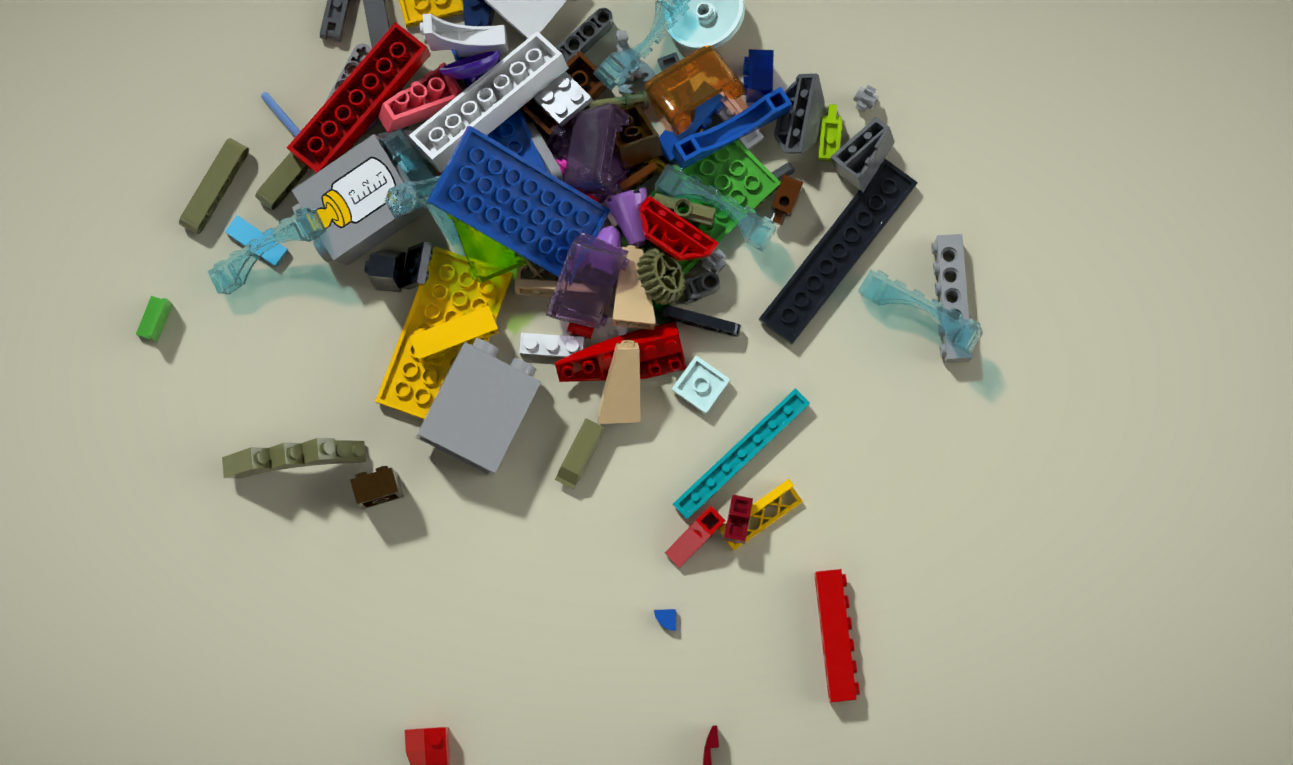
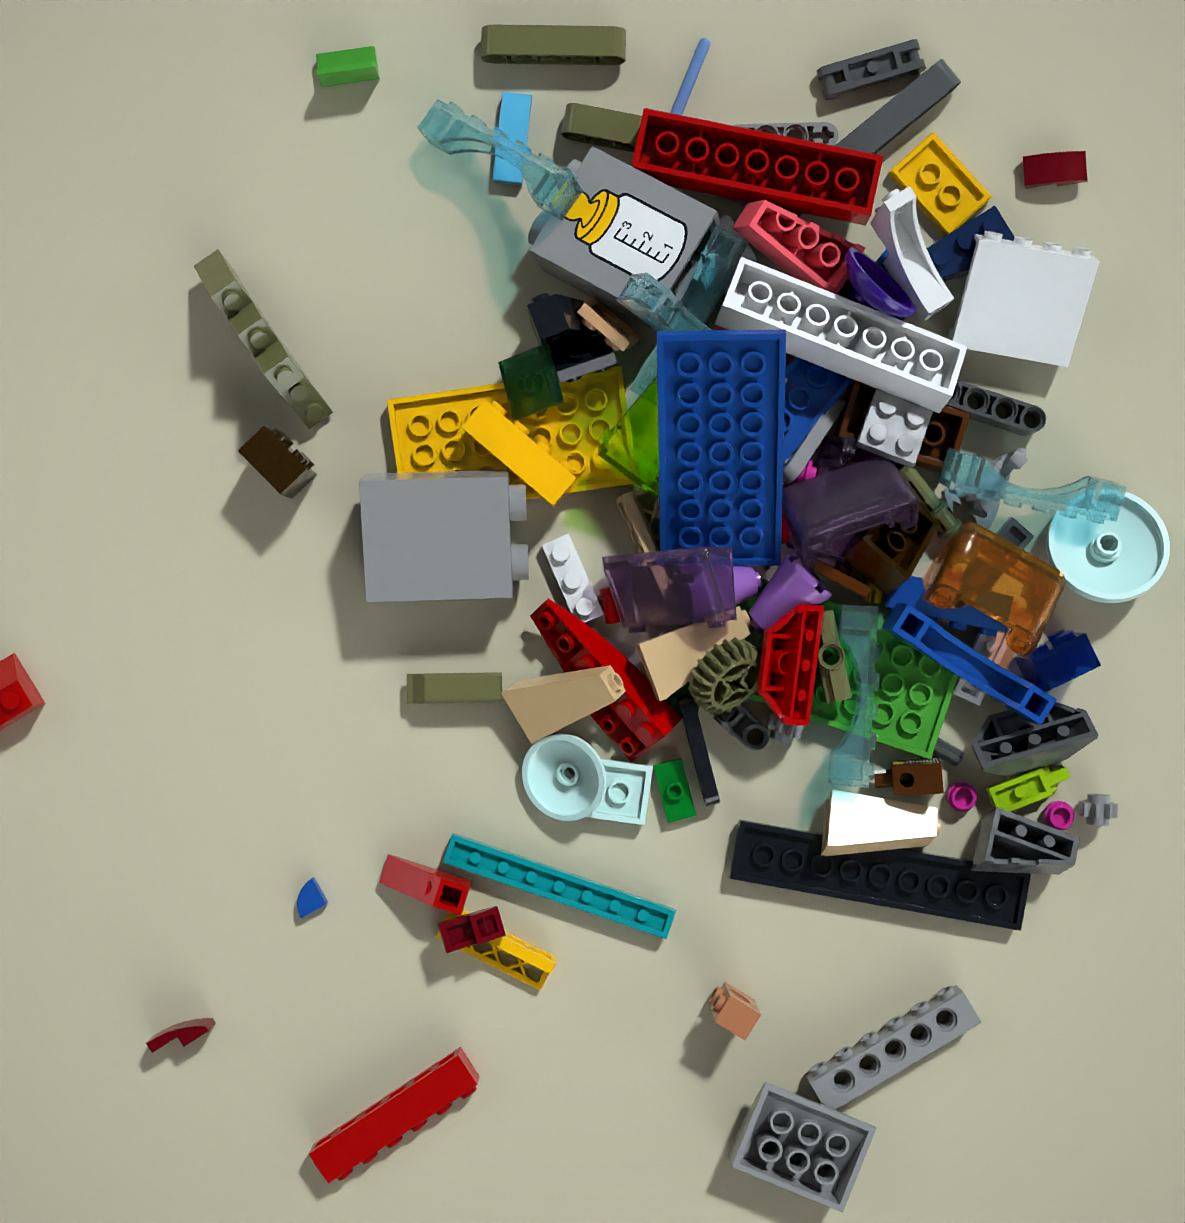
camera: 60 degrees right, 10 degrees up
clear light blue arch [858,270,983,355] -> none
none -> clear green plate [498,344,564,420]
none -> light aqua dish [522,733,606,821]
none -> light nougat plate [577,299,642,352]
none -> green plate [653,758,697,823]
none -> nougat brick [709,982,761,1040]
none -> light grey slope [728,1082,876,1213]
none -> slope [821,789,941,856]
none -> dark pink plate [946,782,977,812]
none -> dark pink plate [1043,801,1074,830]

